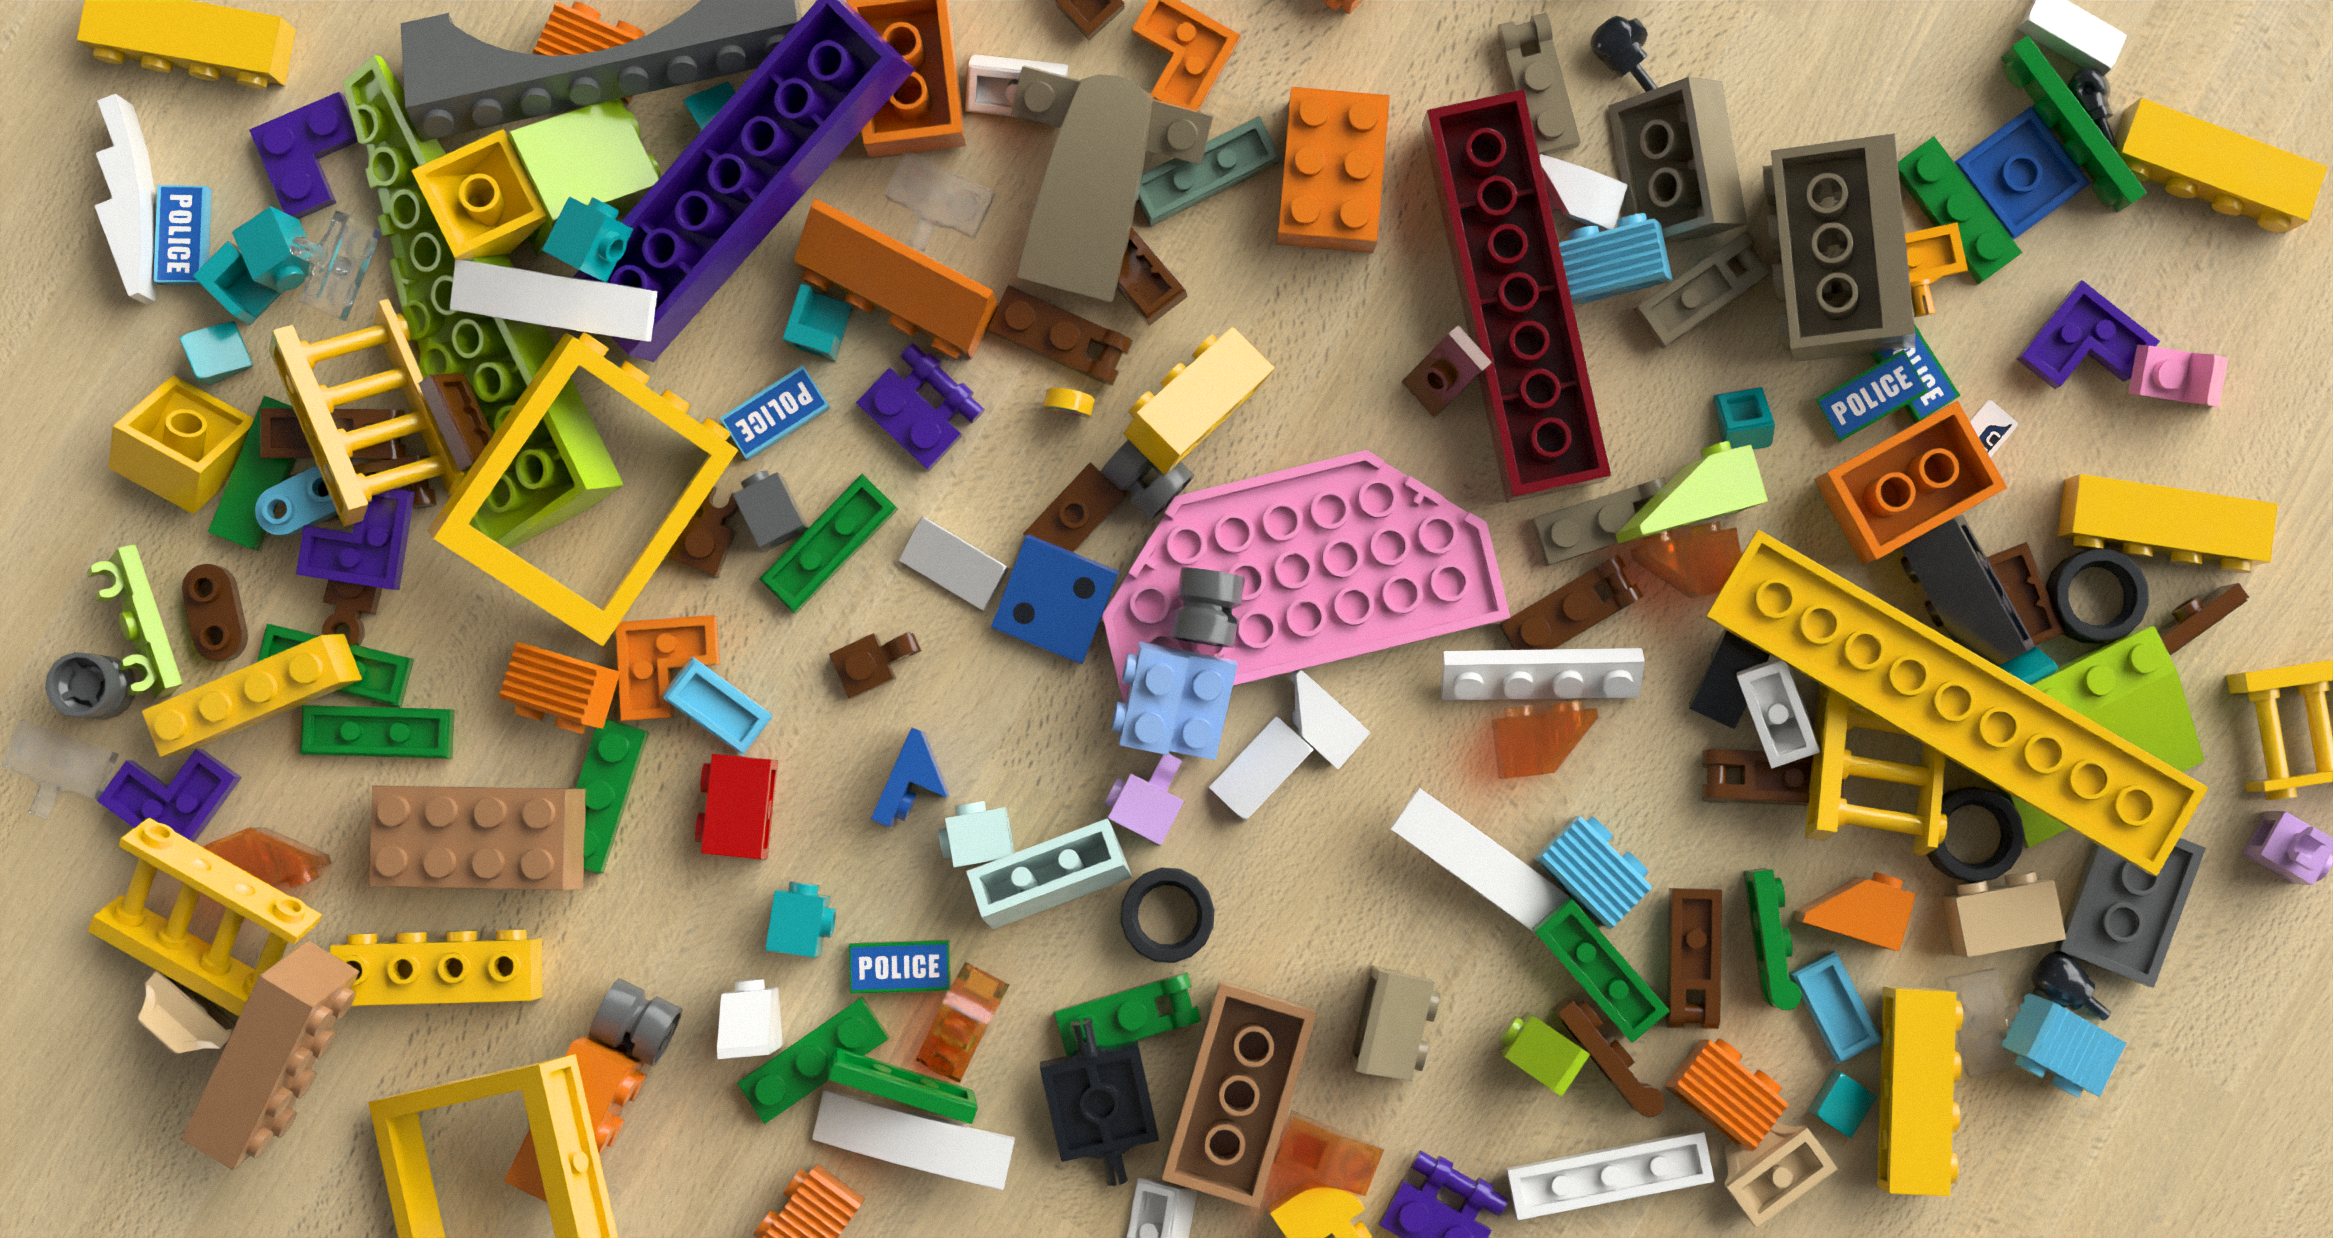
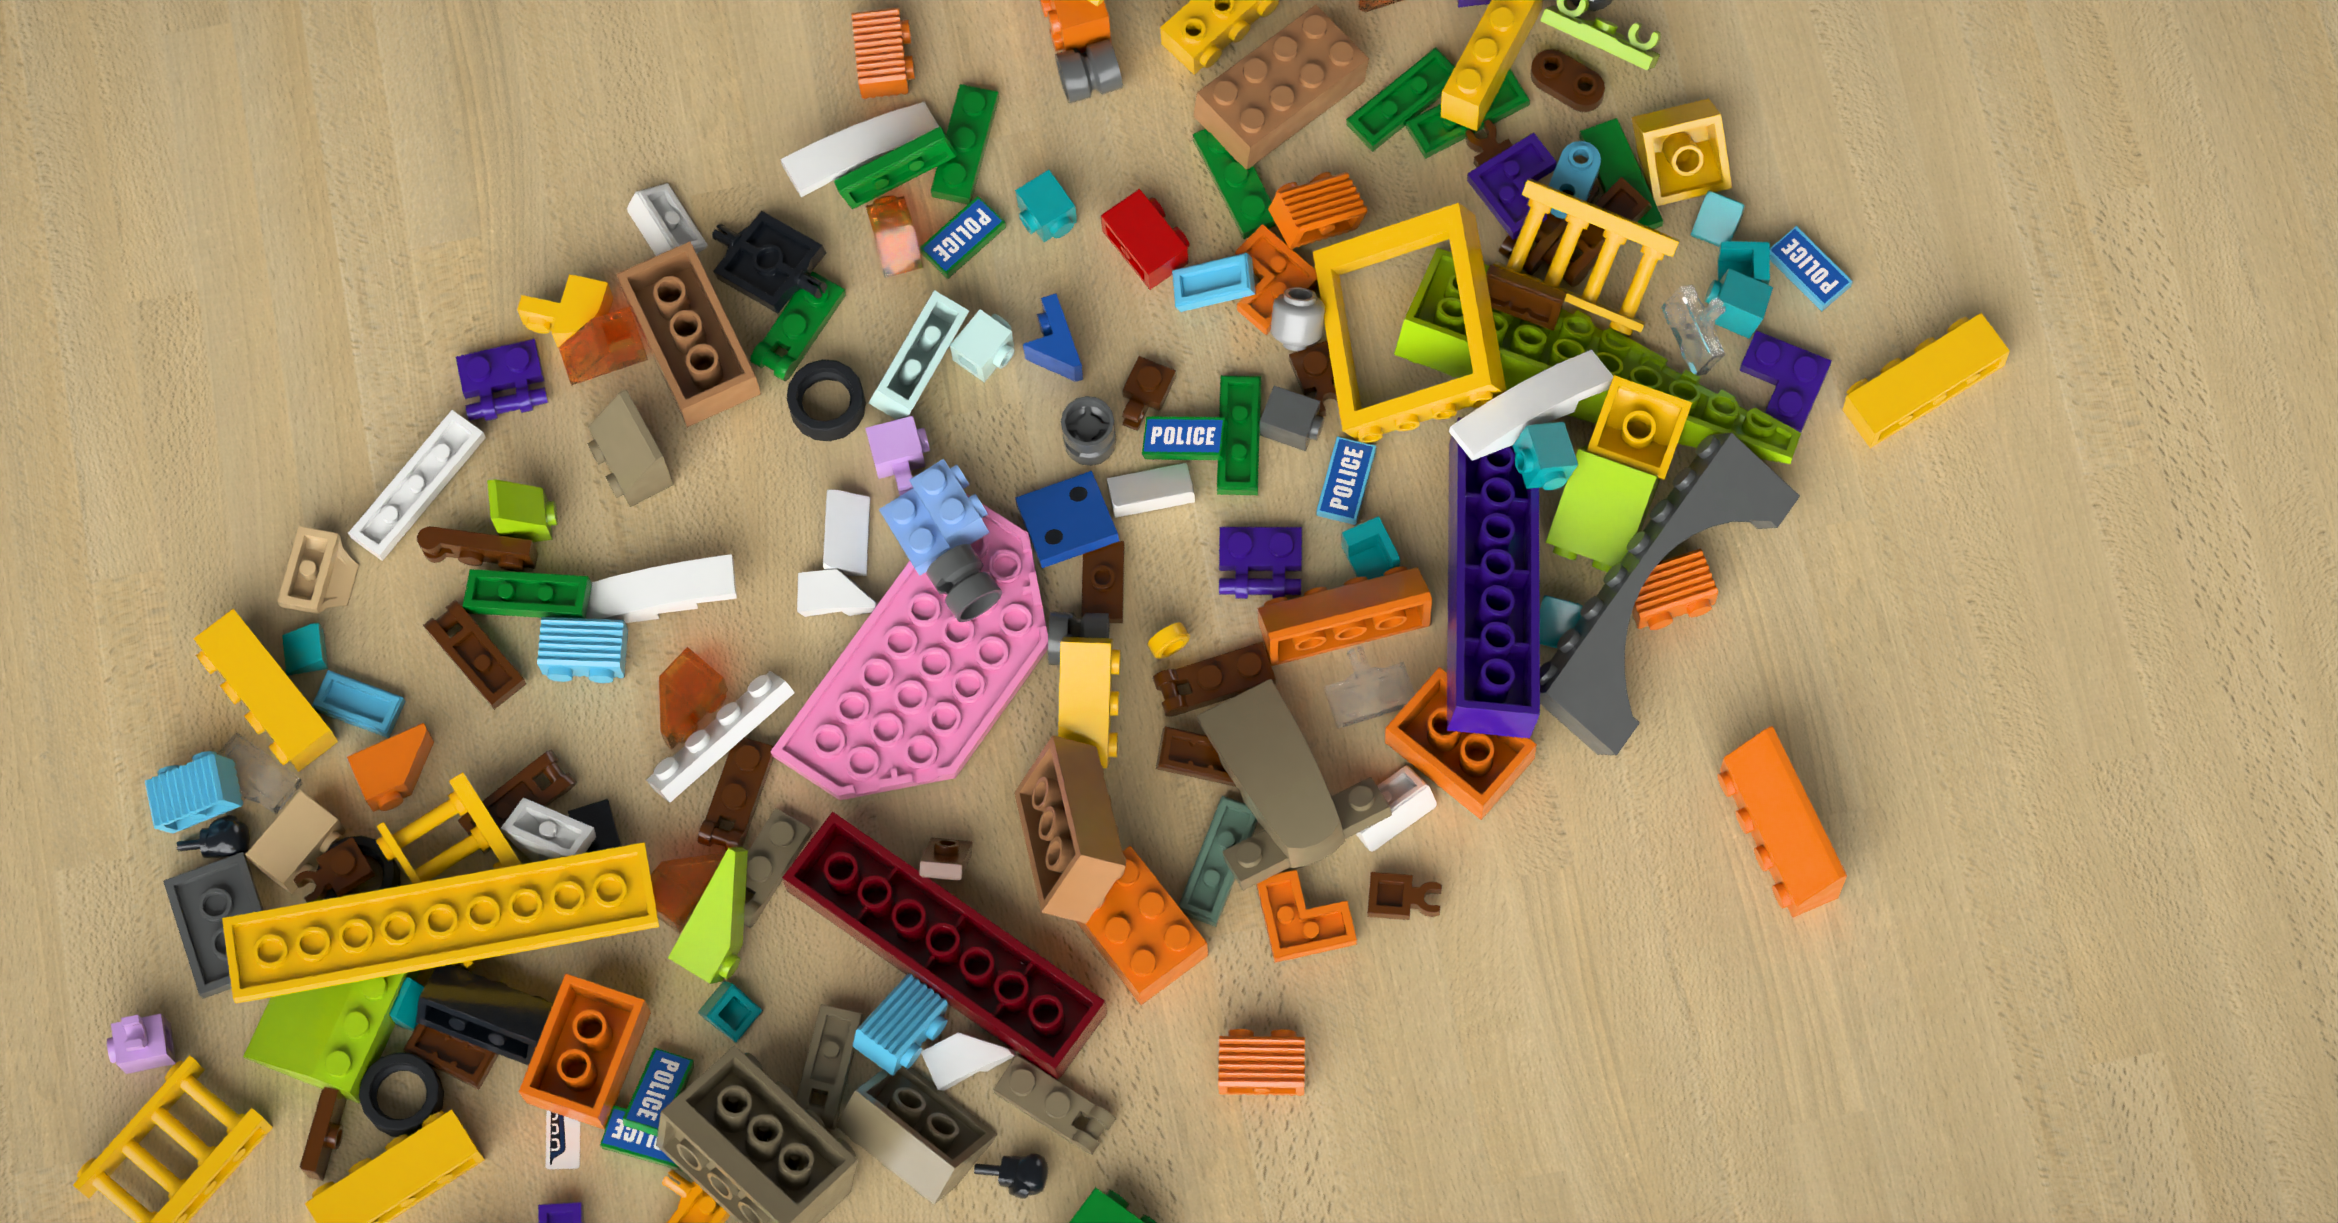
camera: 140 degrees right, 15 degrees down
white slope [94,94,157,305] -> none
white slope [717,979,783,1059] -> none
orange brick [1664,1038,1789,1152] -> none
green plate [1743,868,1802,1010] -> none
none -> reddish brown plate [294,837,376,903]
none -> medium nougat brick [1014,735,1126,923]
none -> dark grey wheel [1061,396,1117,466]
none -> tile [1142,416,1228,460]
none -> light grey head [1270,287,1325,351]

